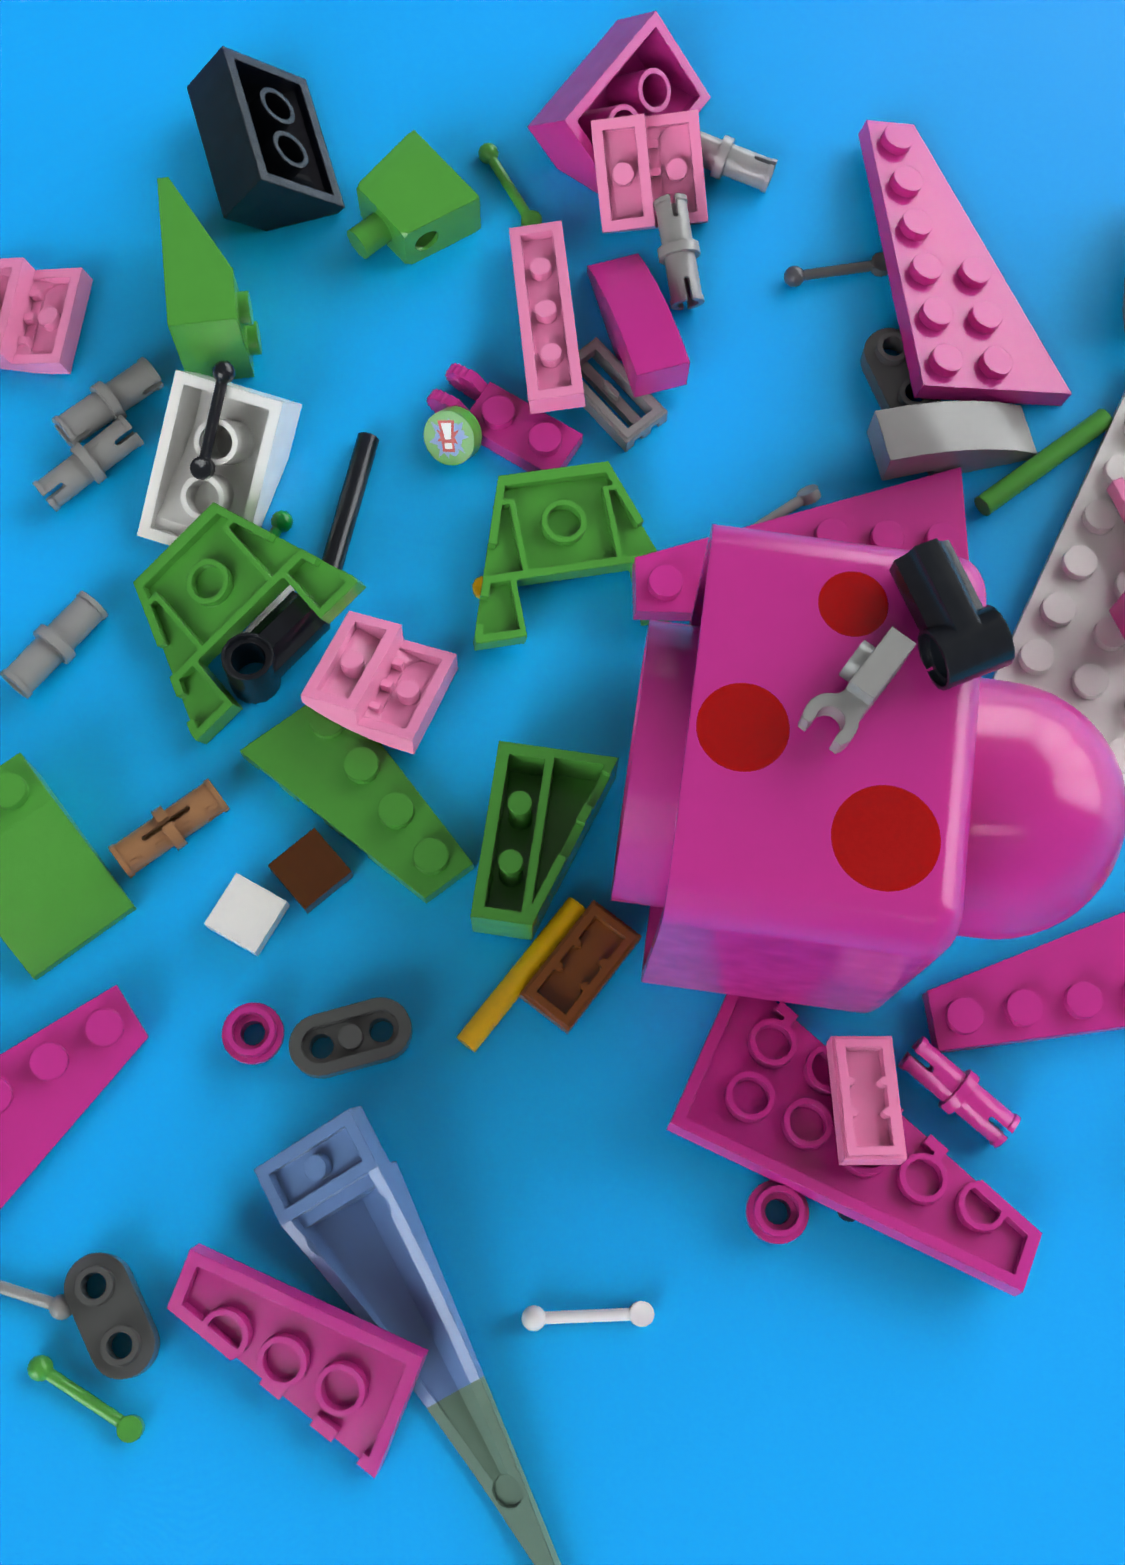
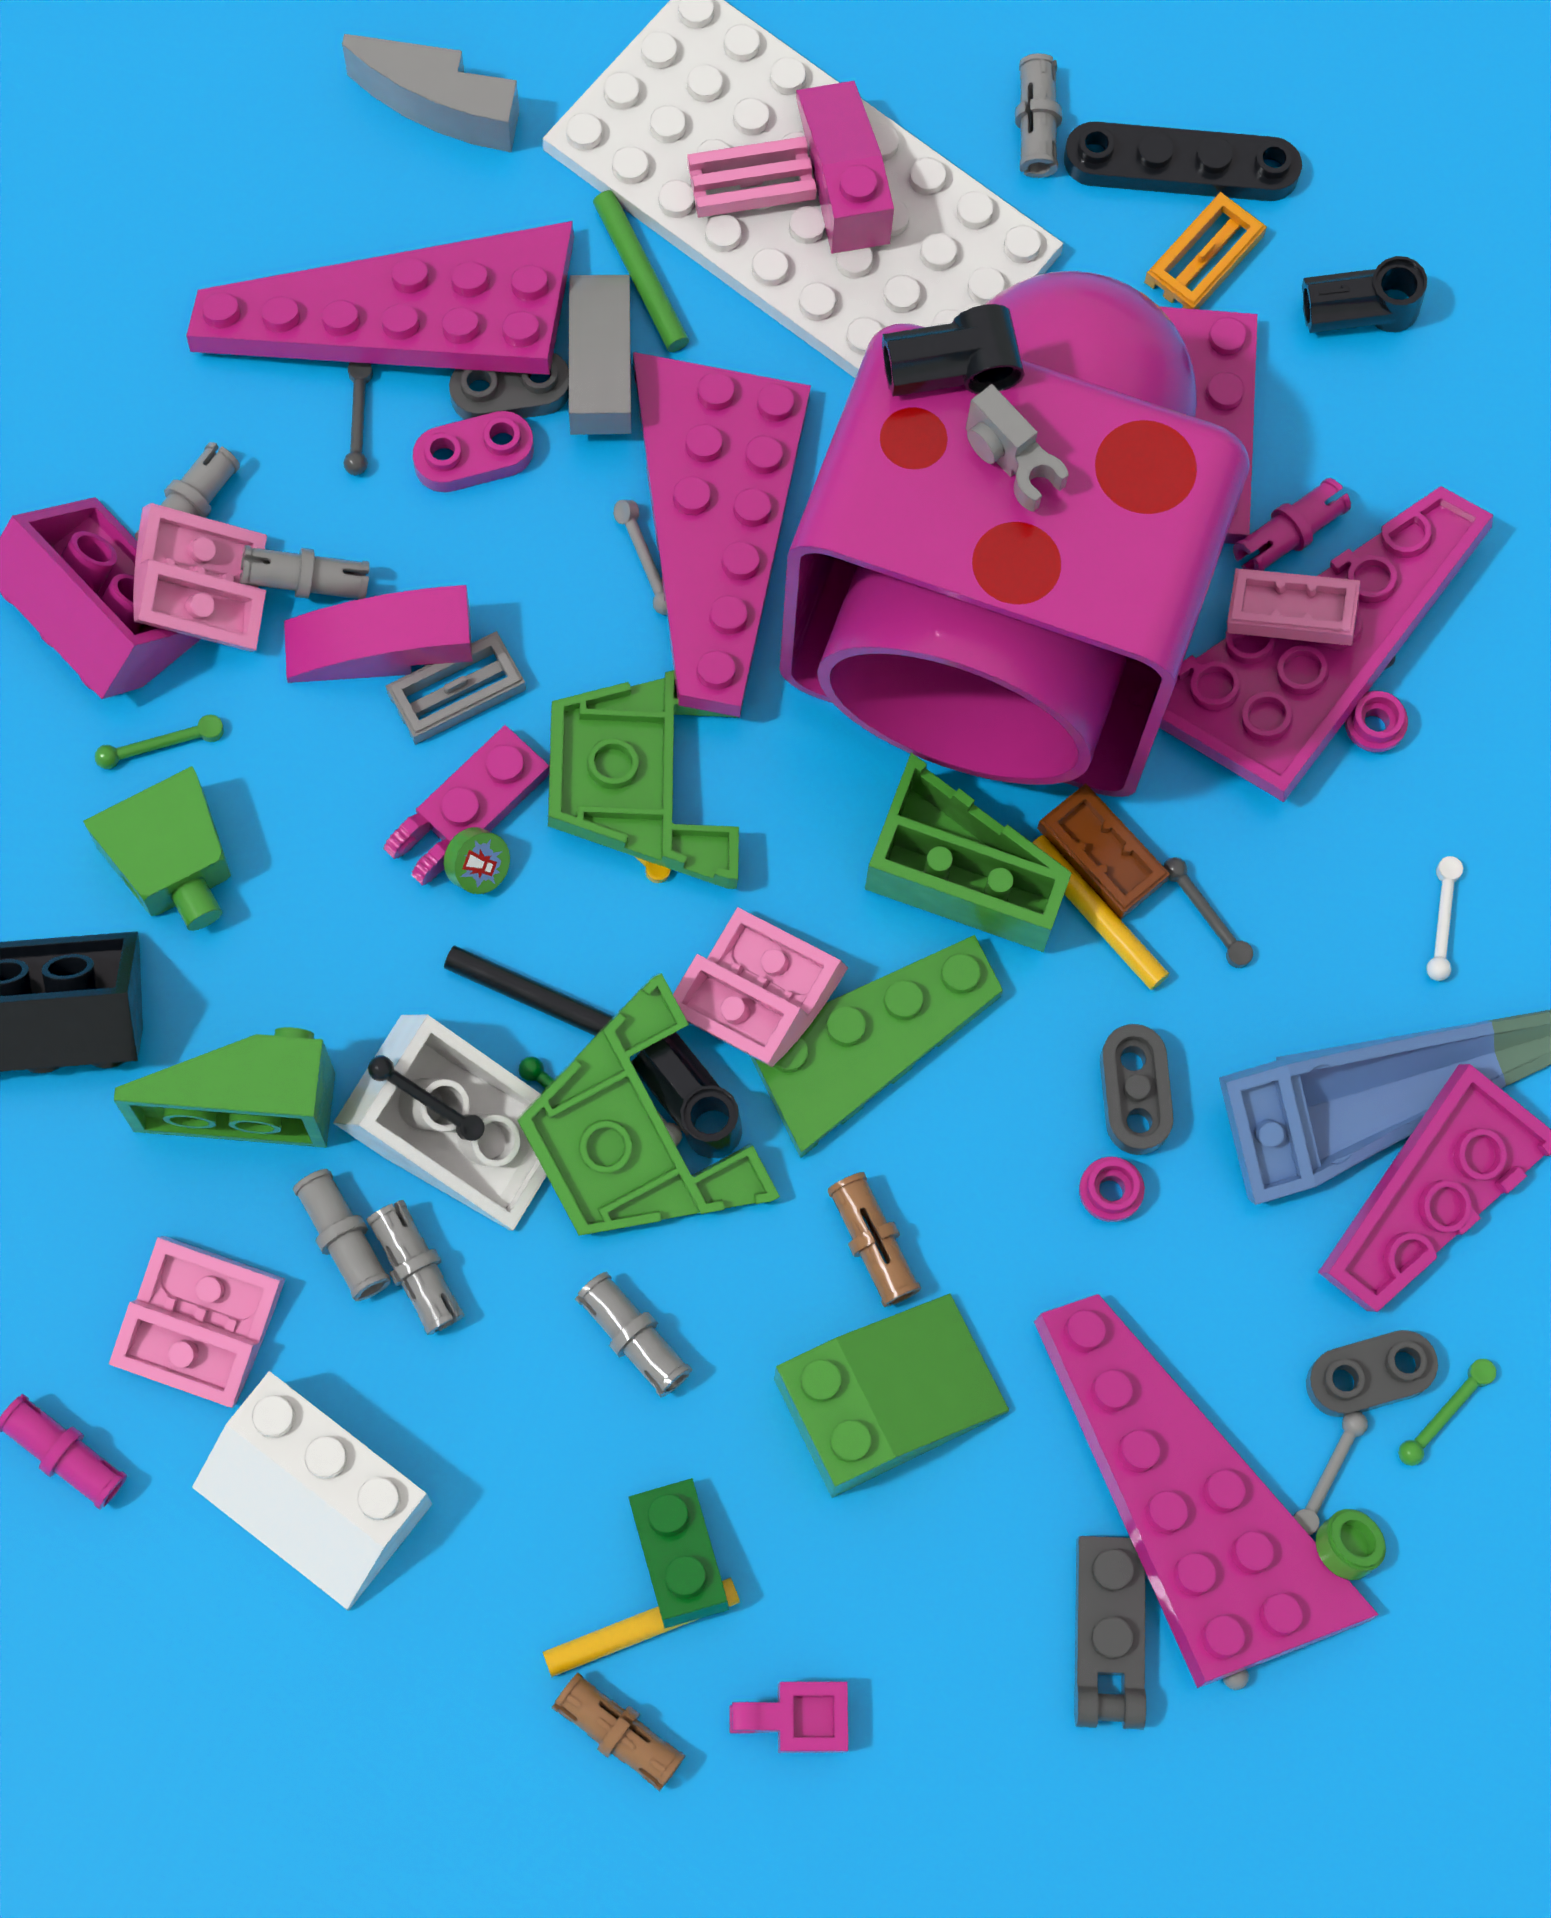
camera: 80 degrees left, 0 degrees up
white tile [204,873,290,957] -> none
reddish brown tile [268,828,354,914] -> none
bright pink plate [509,220,586,414] -> none
none -> dark pink plate [413,411,534,492]
none -> dark grey hinge [1163,857,1253,968]

